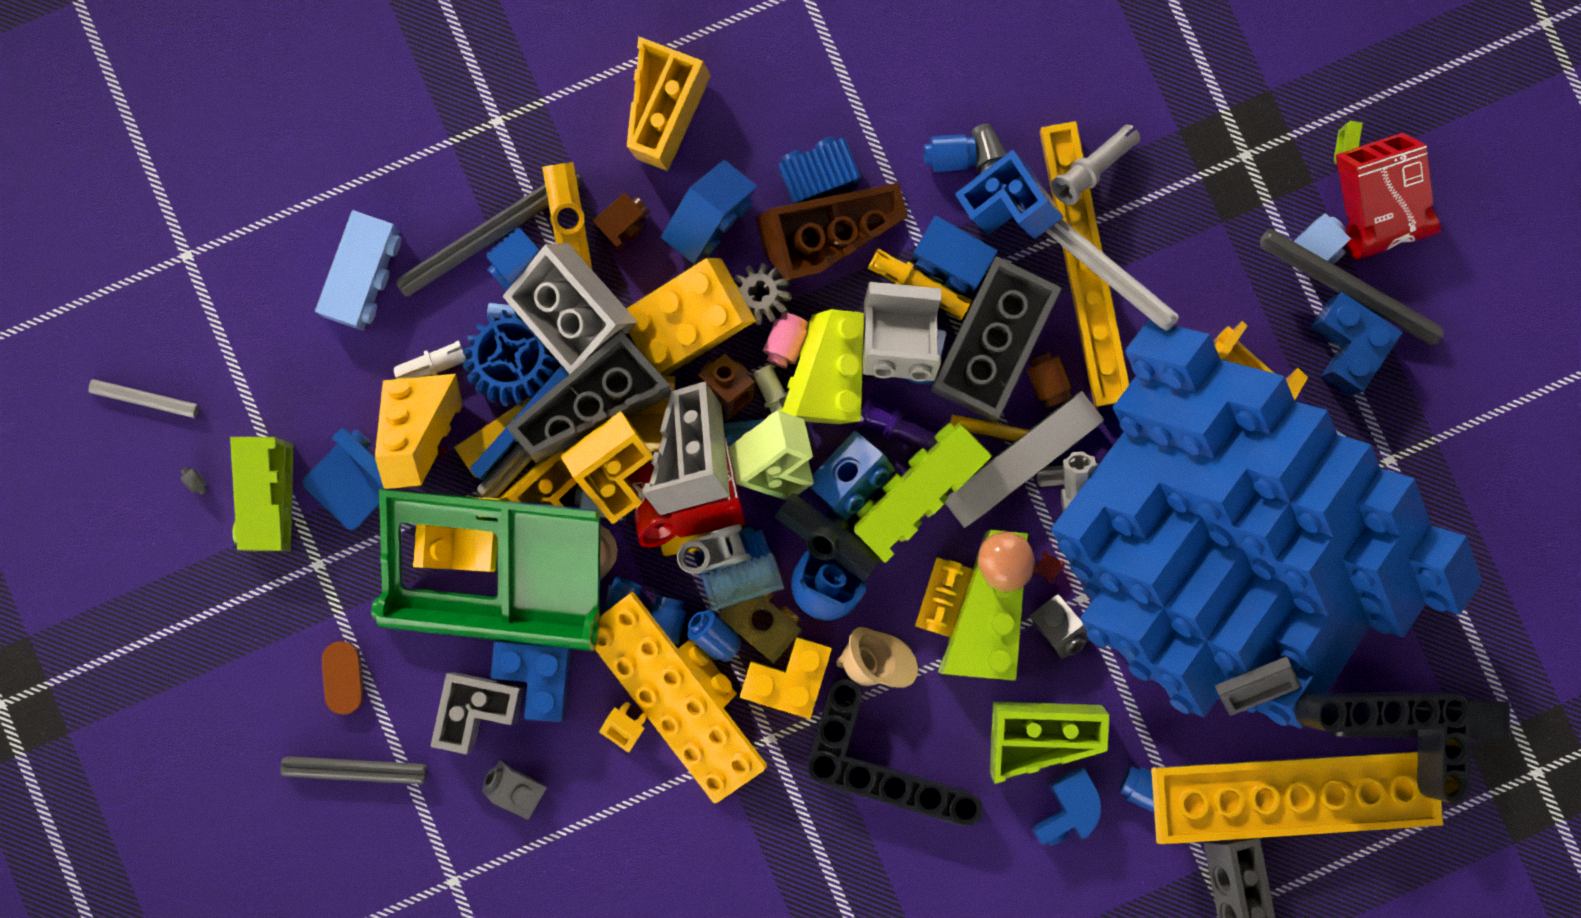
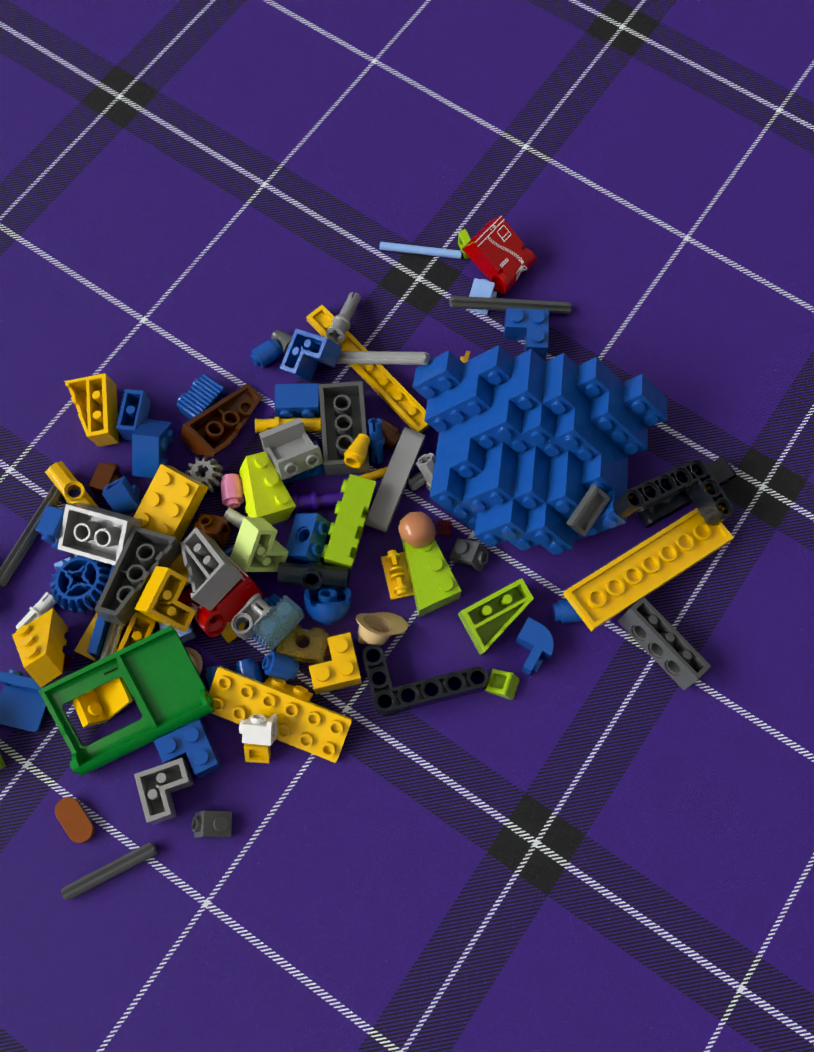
camera: 25 degrees left, 15 degrees down
none -> blue brick [102,476,141,515]
none -> blue brick [116,389,151,441]
none -> white brick [239,714,278,746]
none -> yellow cone [344,434,370,468]
none -> blue pin [368,418,385,464]
none -> light blue bar [379,241,462,259]
none -> lime slope [485,669,519,700]

